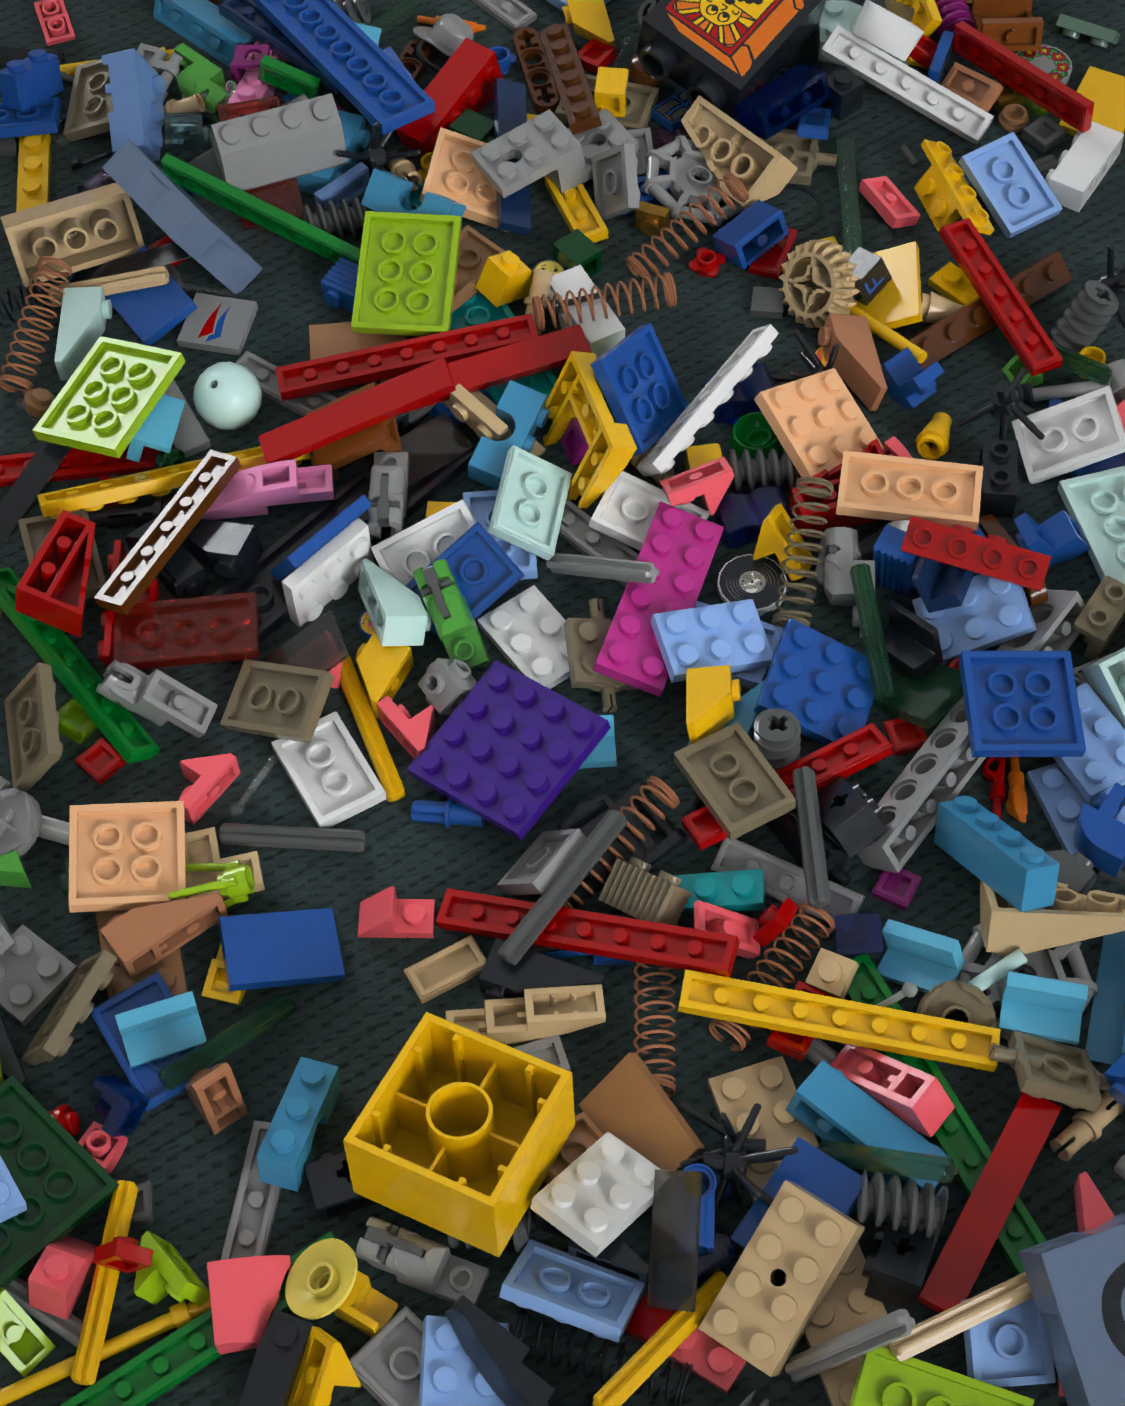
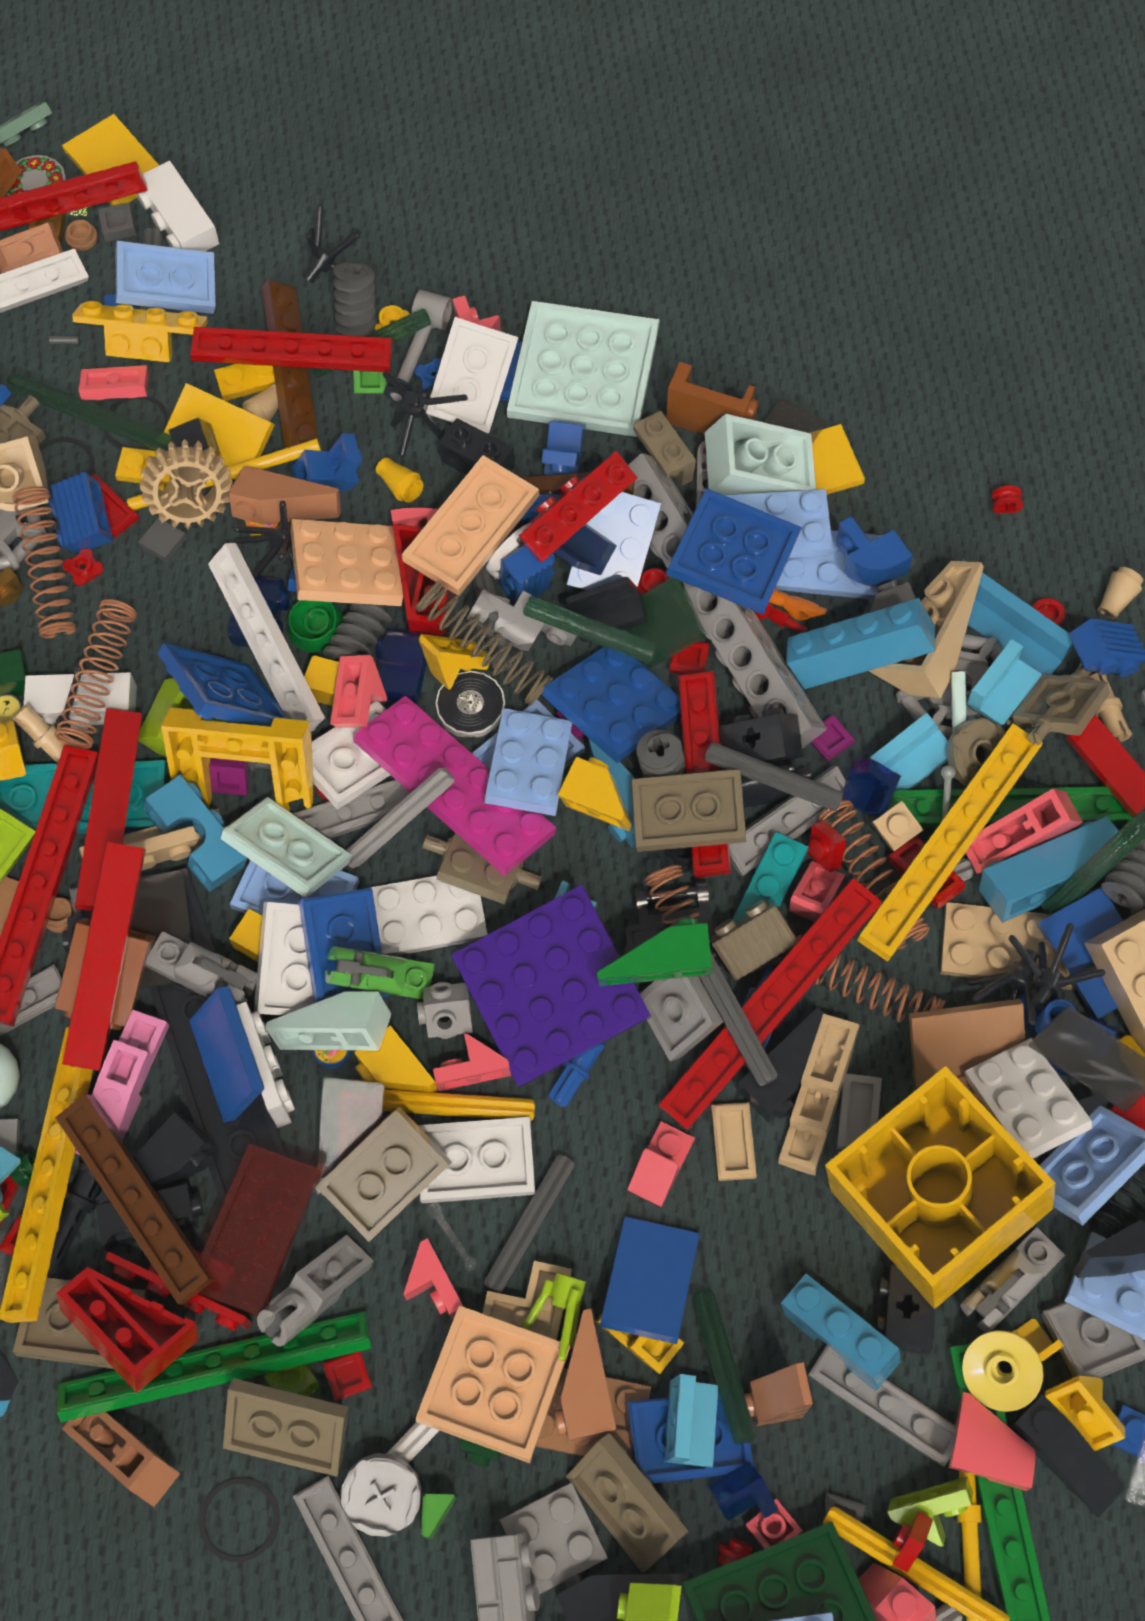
camera: 65 degrees left, 10 degrees up
none -> green slope [597,919,712,987]

